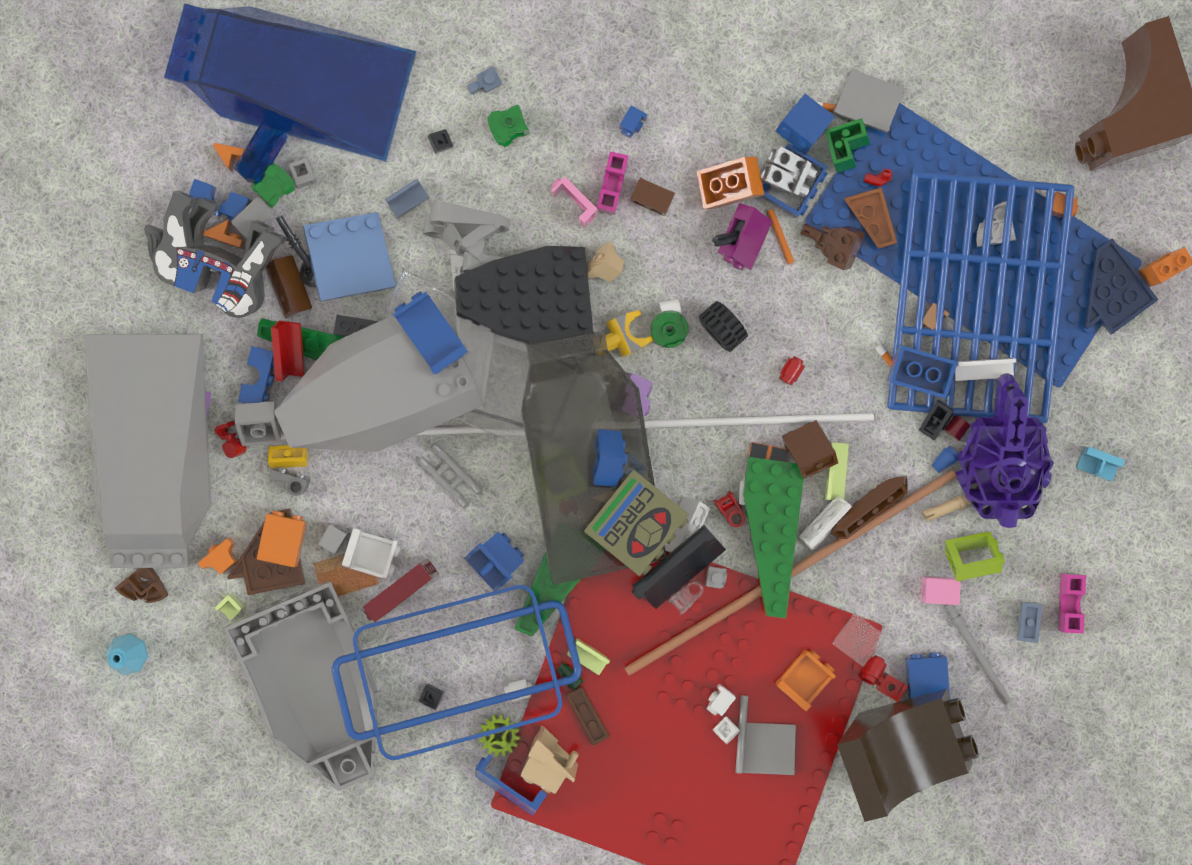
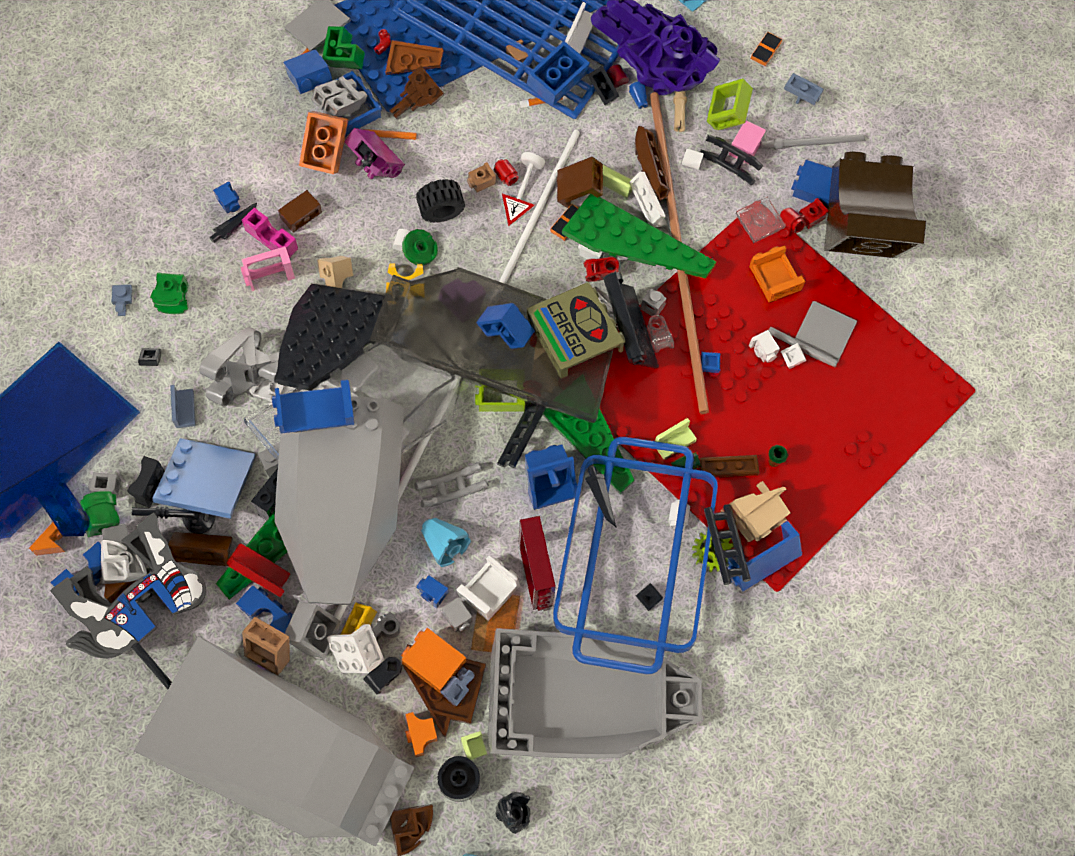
camera: 70 degrees left, 20 degrees down
red leg [215,420,247,458] -> none
dark pink arch [1058,573,1086,634] -> none
none -> white brick [101,540,147,584]
none -> black brick [127,456,165,508]
none -> black bar [131,642,172,690]
none -> black bar [209,203,257,243]
none -> medium nougat window [242,617,290,676]
none -> white bracket [327,624,384,673]
none -> black piece [363,657,402,695]
none -> blue brick [416,575,449,608]
none -> medium azure cone [421,518,471,567]
none -> black brick [437,756,480,802]
none -> sand blue plate [440,667,475,706]
none -> medium nougat brick [467,162,496,192]
none -> black hair [495,792,531,834]
none -> black bar [497,399,549,468]
none -> white piece [502,152,545,227]
none -> black bar [585,466,617,528]
none -> white brick [682,149,703,170]
none -> black piece [699,134,763,185]
none -> blue tile [701,352,720,373]
none -> black bar [704,504,751,585]
none -> black tile [750,32,782,66]
none -> dark green cone [768,445,788,467]

